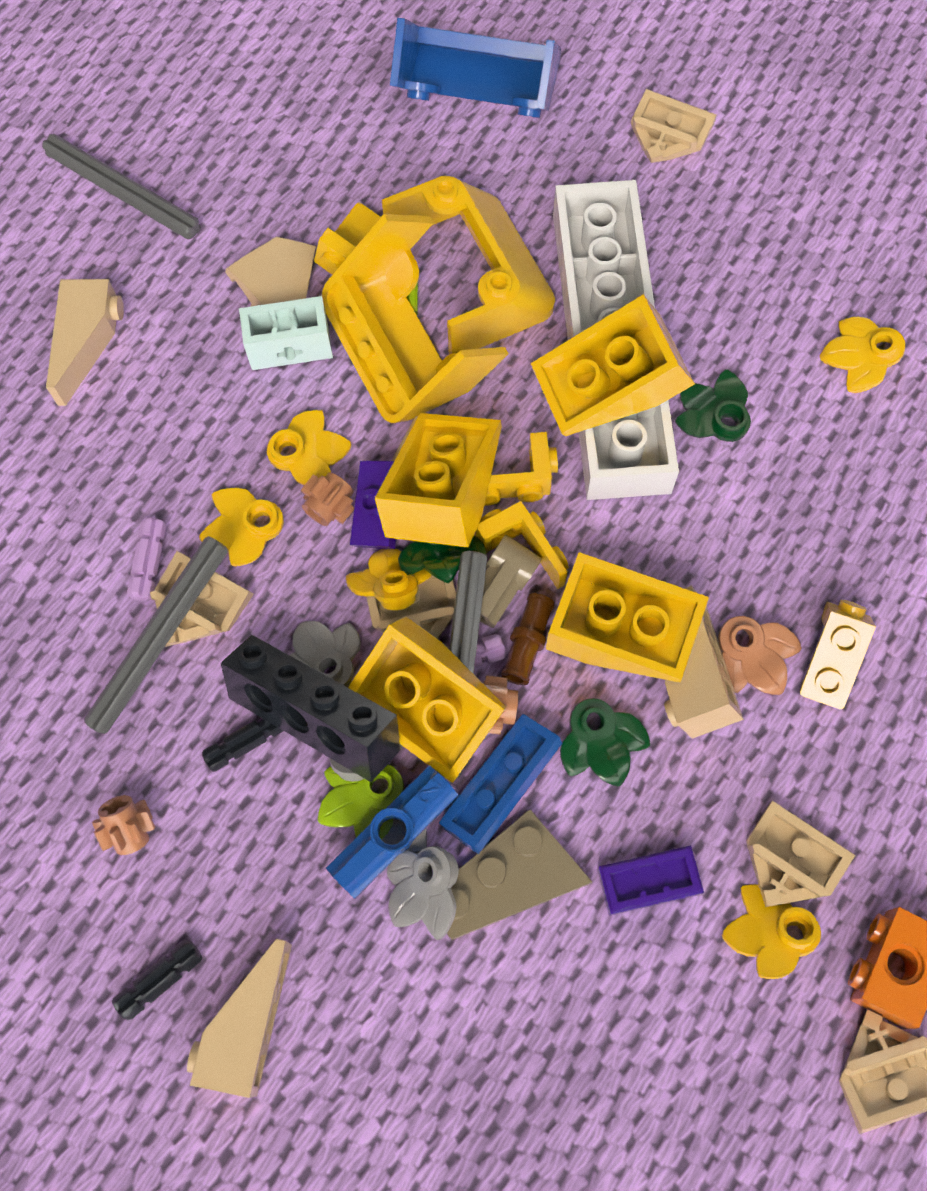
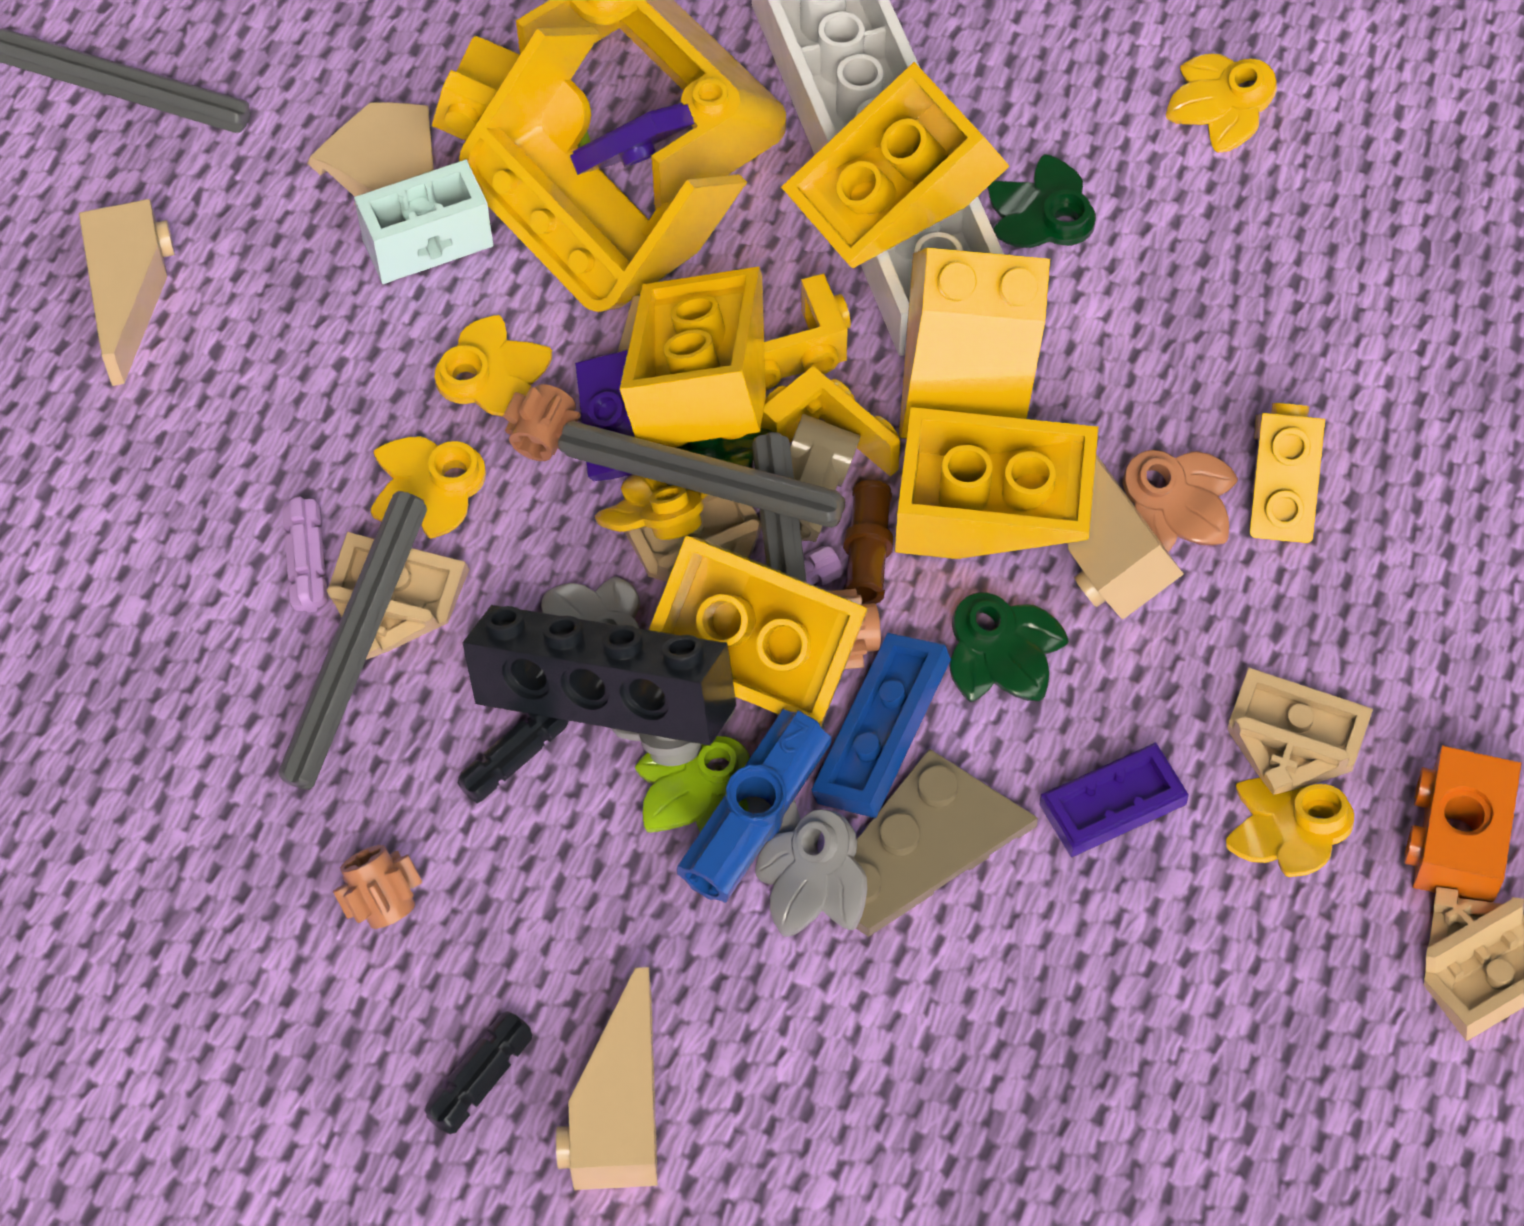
camera: 15 degrees left, 10 degrees down
none -> dark grey axle [558,421,846,528]
none -> dark purple plate [570,103,695,175]
none -> yellow slope [899,248,1050,439]

